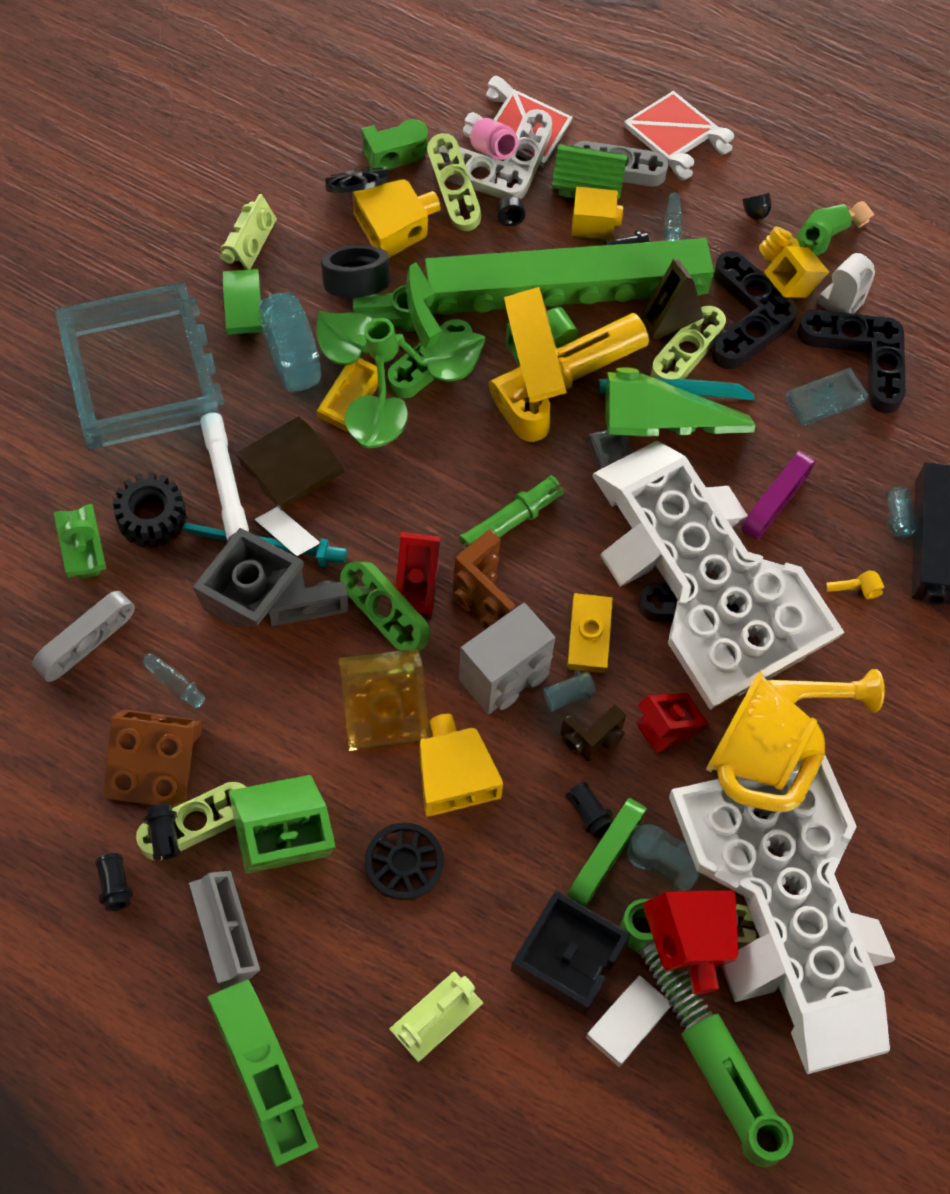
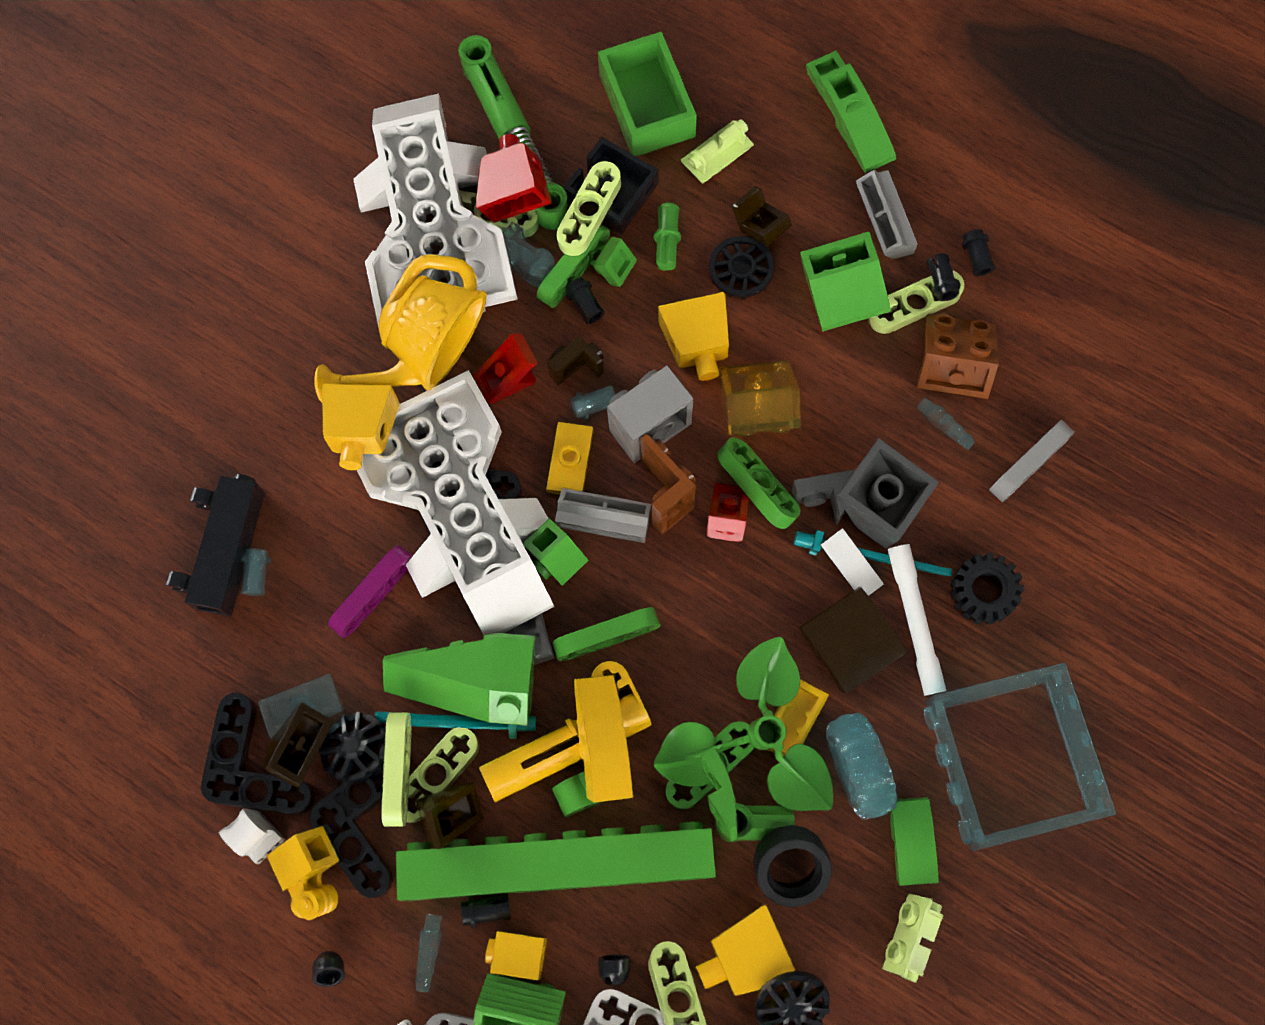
camera: 170 degrees left, 10 degrees up
bright green hips [54,504,107,579] -> none
bright green pin [459,475,564,550] -> none
white slope [586,975,671,1068] -> none
bright green arm [797,201,874,256] -> none
yellow hand [826,571,884,600] -> none
none -> dark brown slope [264,702,333,788]
none -> black wheel [318,711,386,783]
none -> yellow torso [322,384,400,470]
none -> yellowish green beam [382,712,411,826]
none -> bright green brick [522,519,589,585]
none -> bright green beam [552,607,661,661]
none -> light grey piece [555,488,652,543]
none -> yellowish green beam [556,161,621,256]
none -> bright green tile [590,237,637,287]
none -> bright green piece [598,31,697,156]
none -> bright green axle [654,203,681,271]
none -> dark brown bracket [732,186,792,246]

